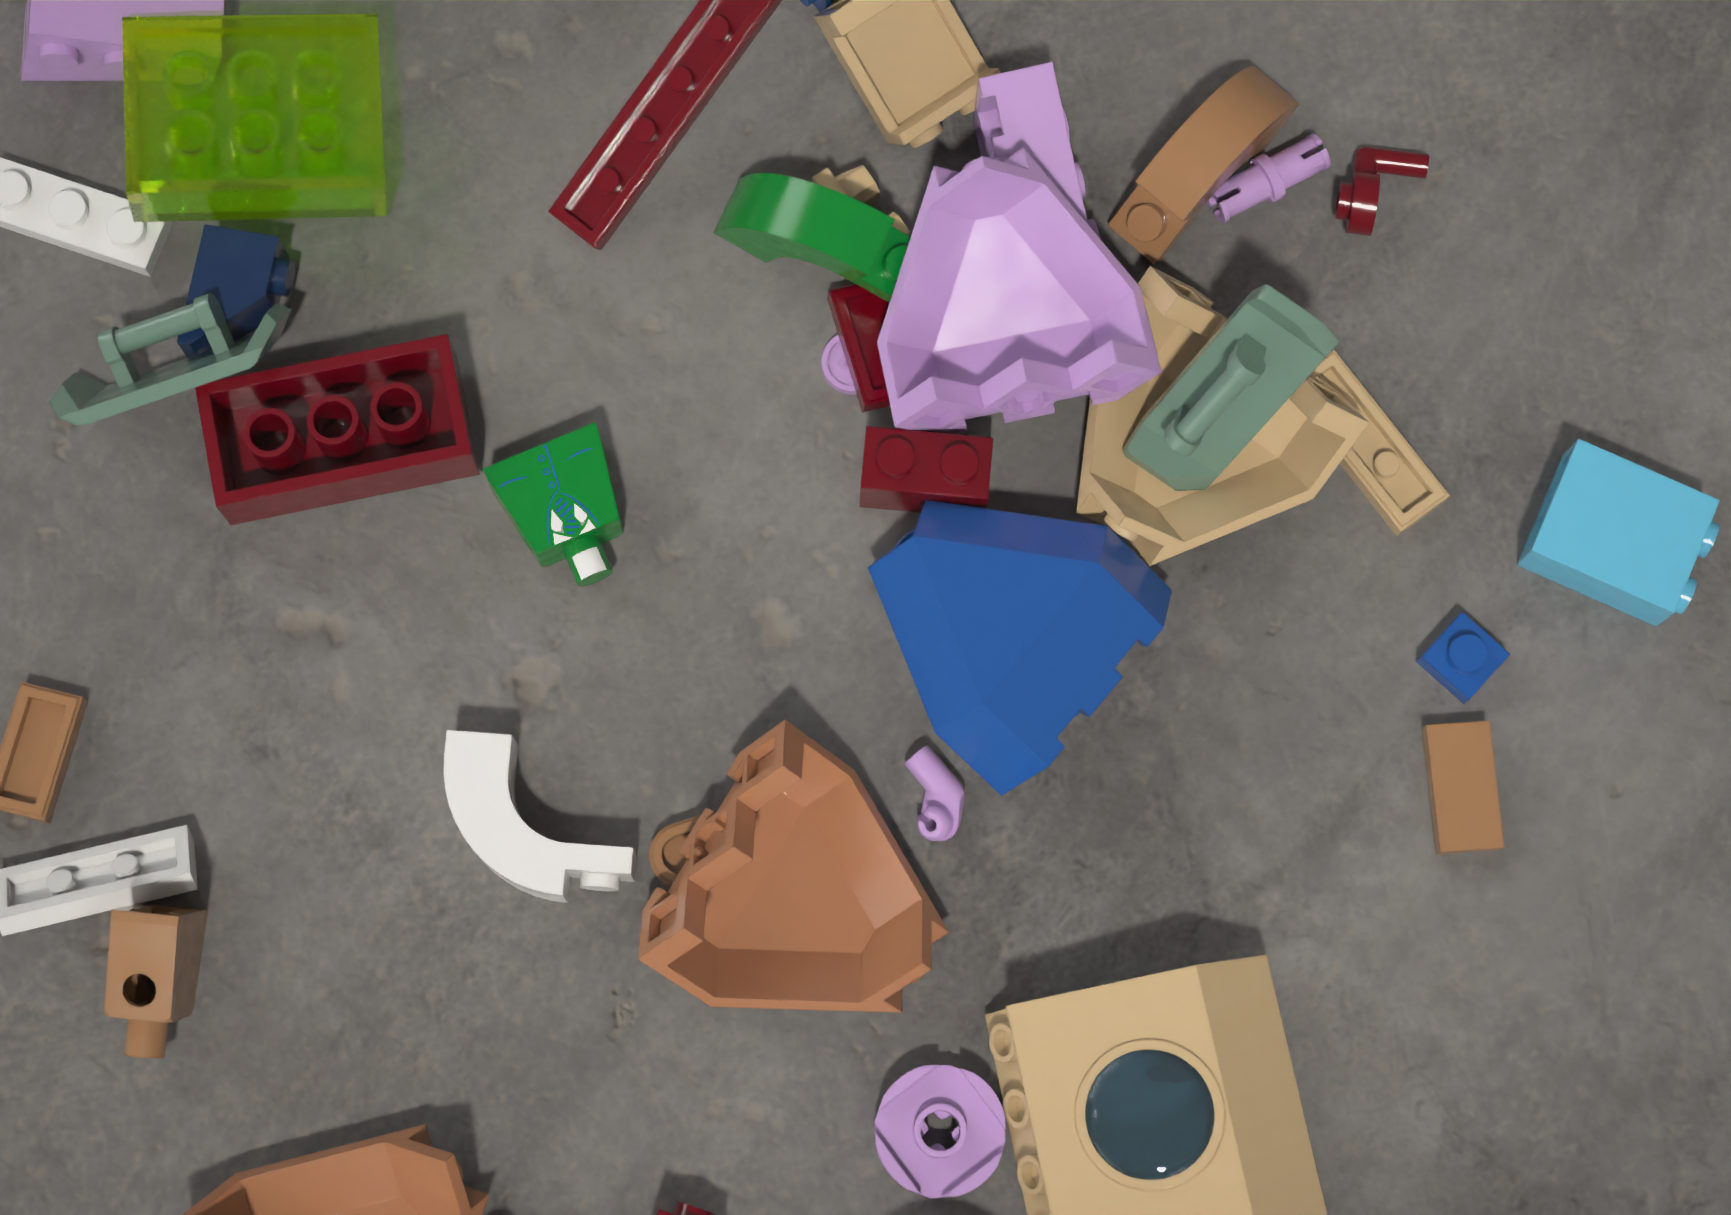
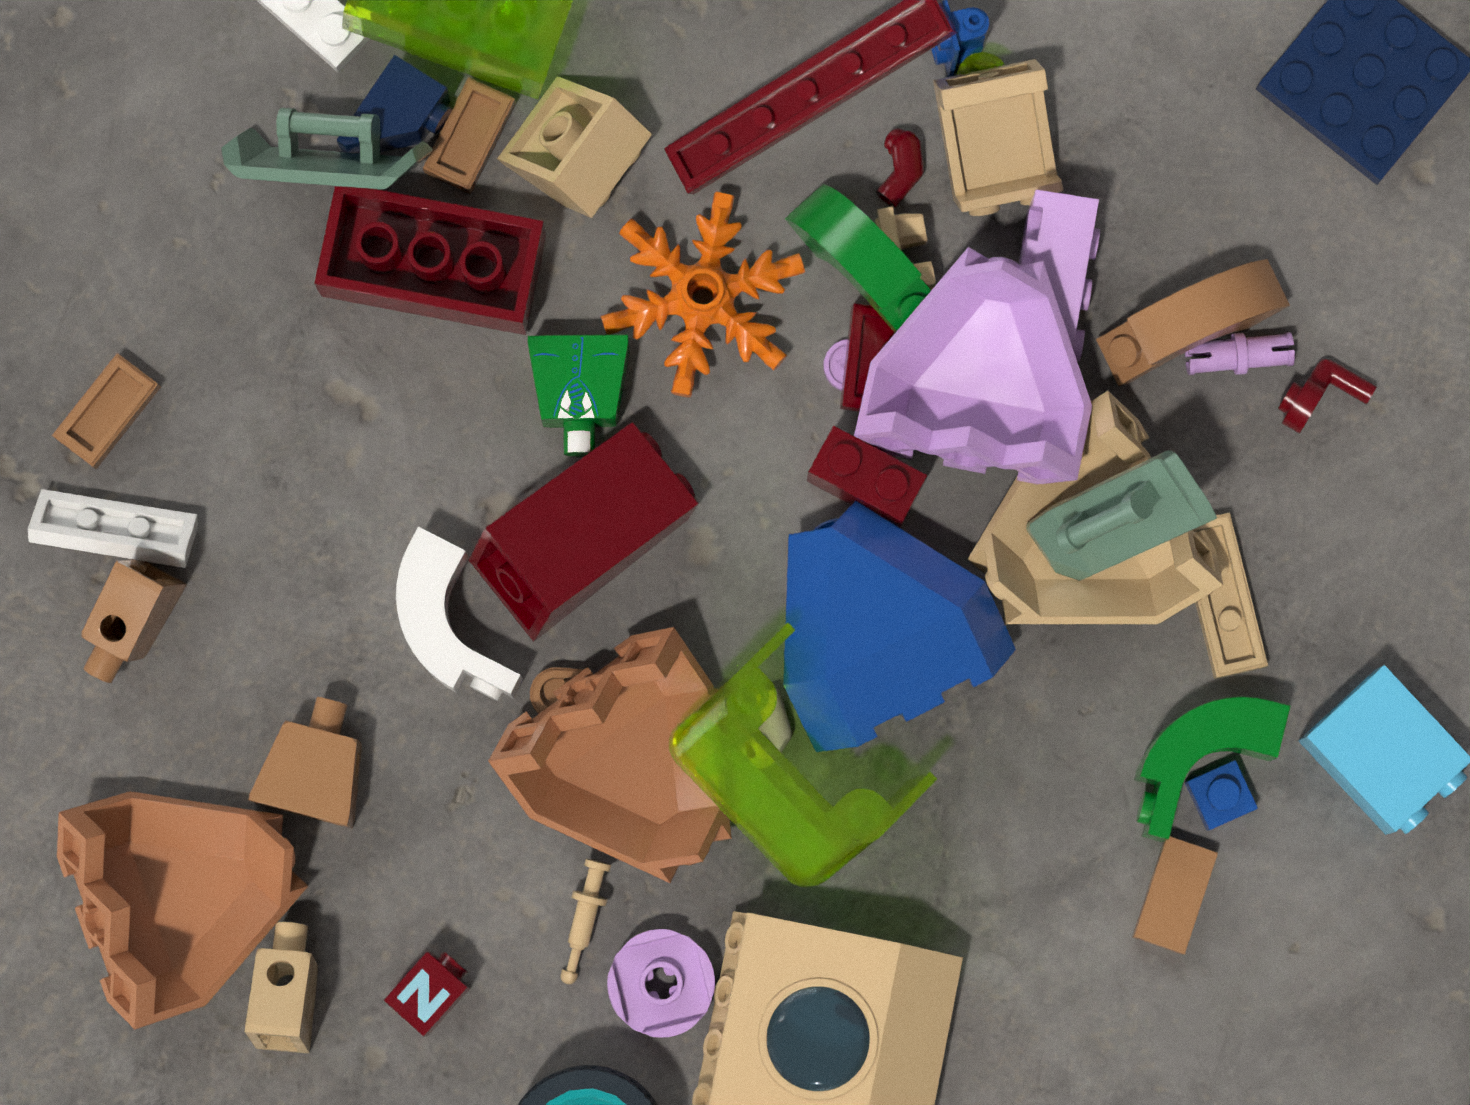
camera: 25 degrees right, 5 degrees up
none -> medium nougat torso [248,697,362,829]
none -> medium nougat tile [423,77,516,194]
none -> dark red slope [468,422,699,642]
none -> tan slope [497,76,652,218]
none -> tan piece [561,858,611,984]
none -> orange piece [601,192,805,398]
none -> clear neon green windscreen [669,623,937,888]
none -> dark red arm [876,128,924,208]
none -> green arch [1134,697,1291,842]

